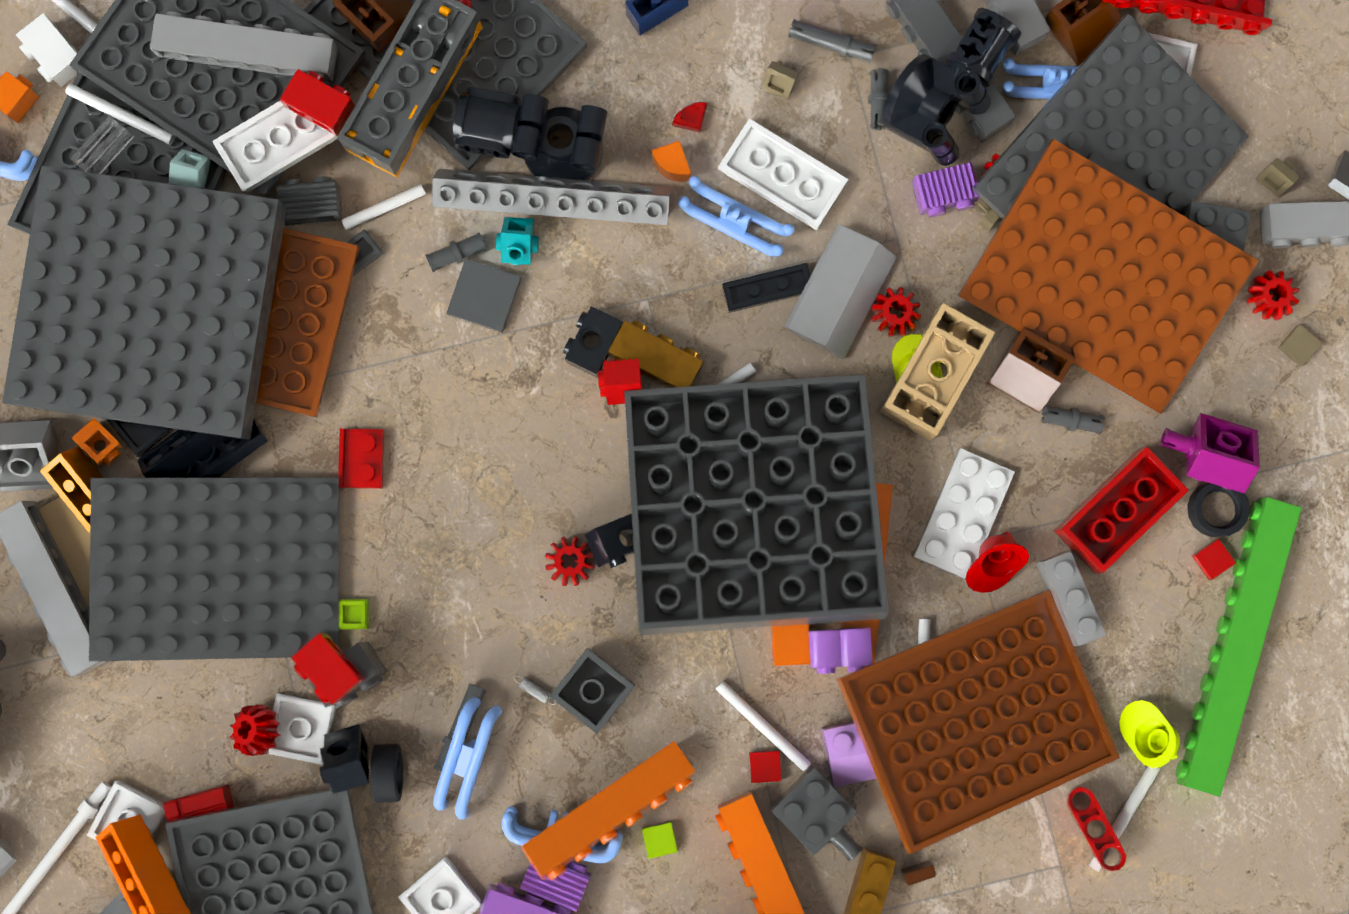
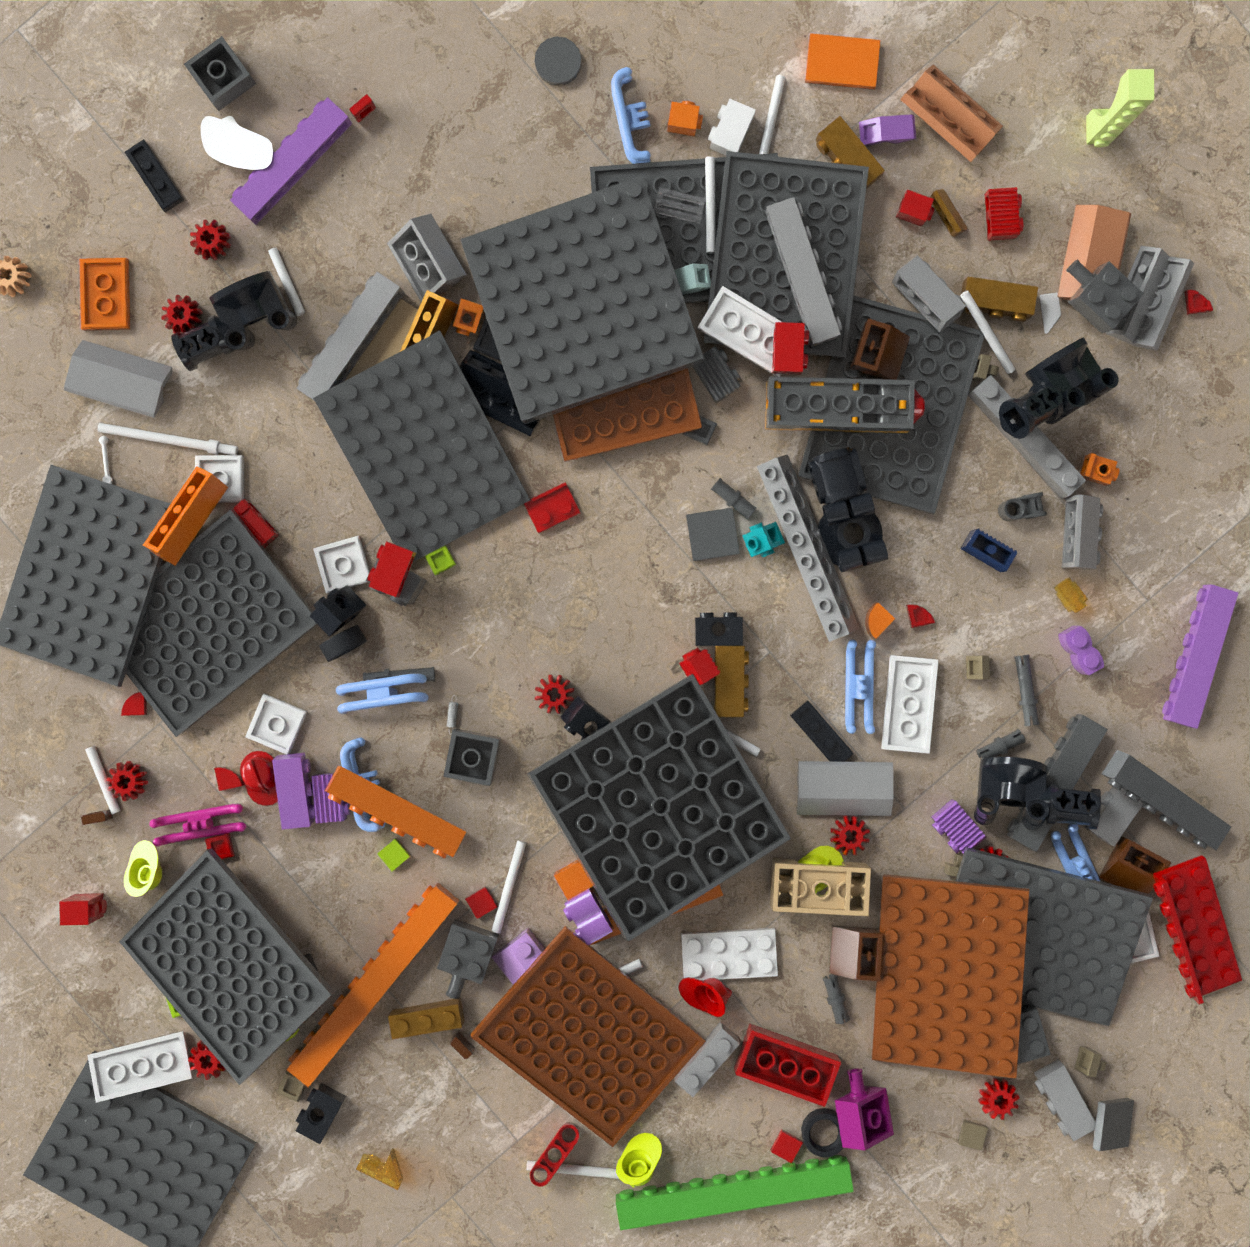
camera: 60 degrees right, 5 degrees up
red gear [229,704,281,756] -> none
white bar [341,184,426,230] -> none

